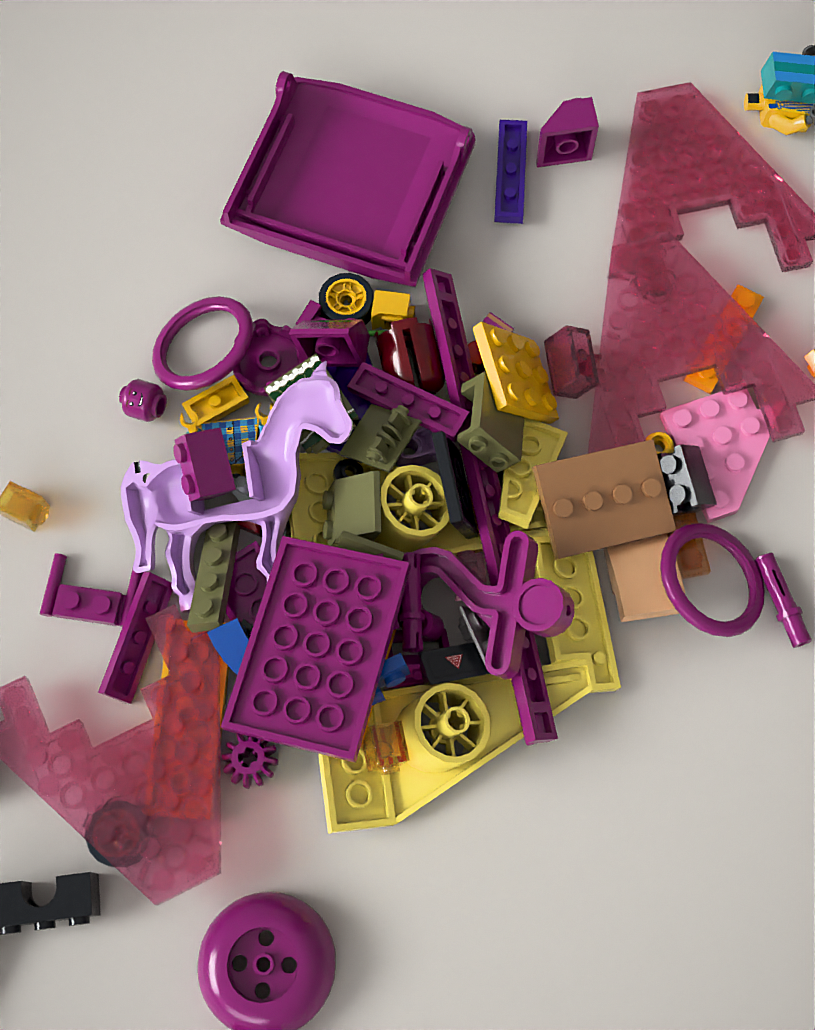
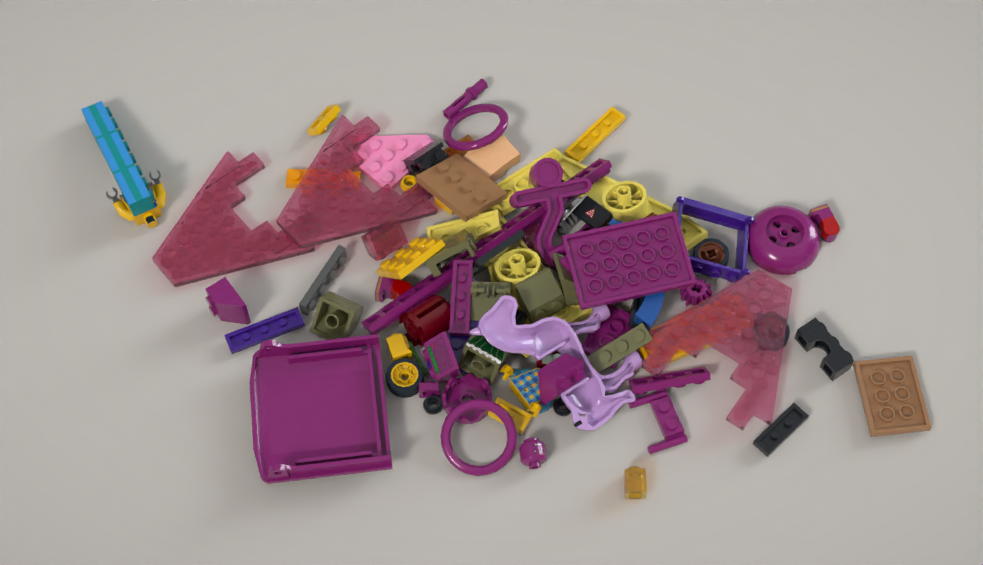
camera: 120 degrees left, 10 degrees down
none -> dark grey plate [299,245,347,316]
none -> olive slope [310,291,364,340]
none -> black plate [423,395,443,415]
none -> yellow plate [564,107,626,163]
none -> dark purple window [672,196,754,283]
none -> wheel [693,238,730,276]

